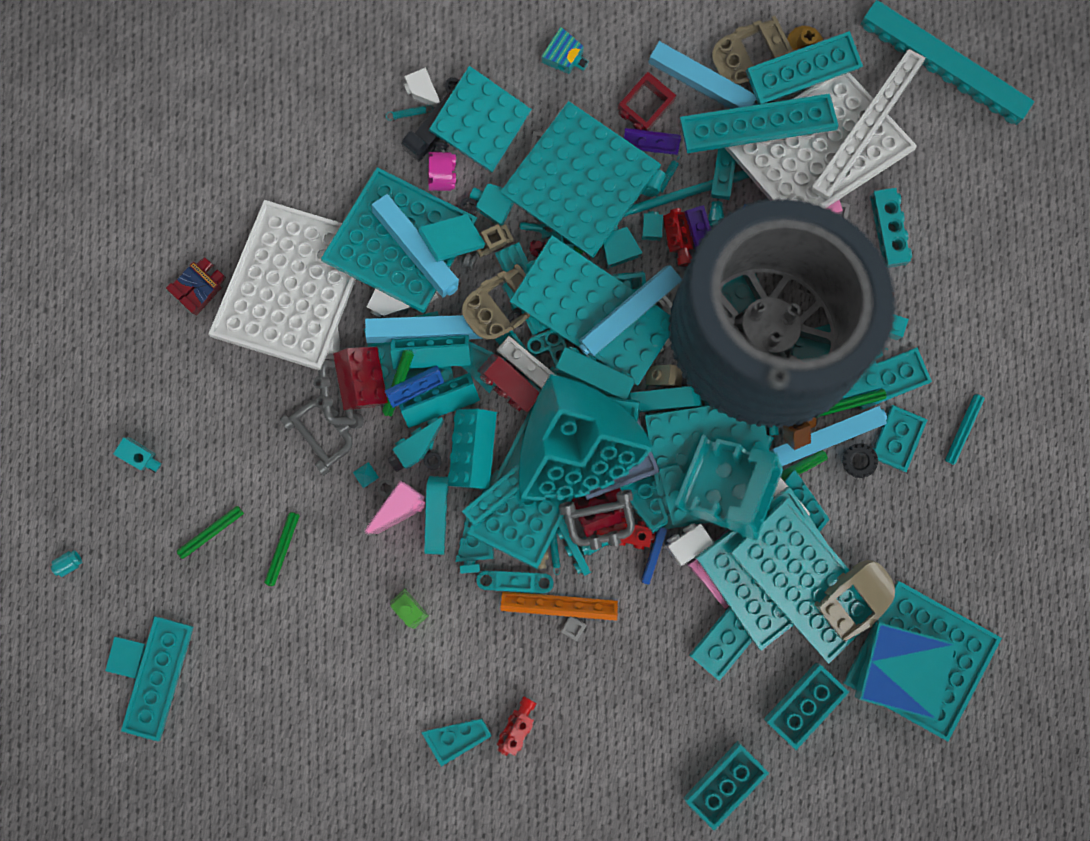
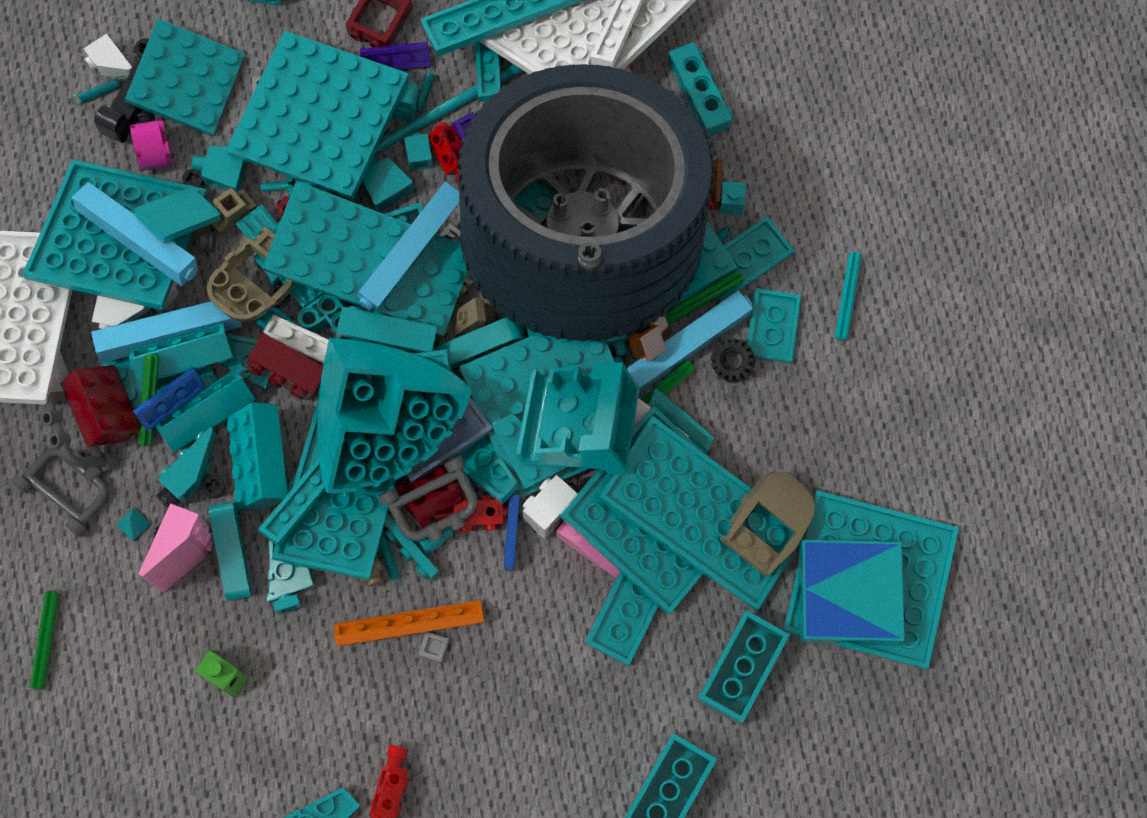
camera: 15 degrees left, 10 degrees down
teal plate [476,571,554,593] -> none

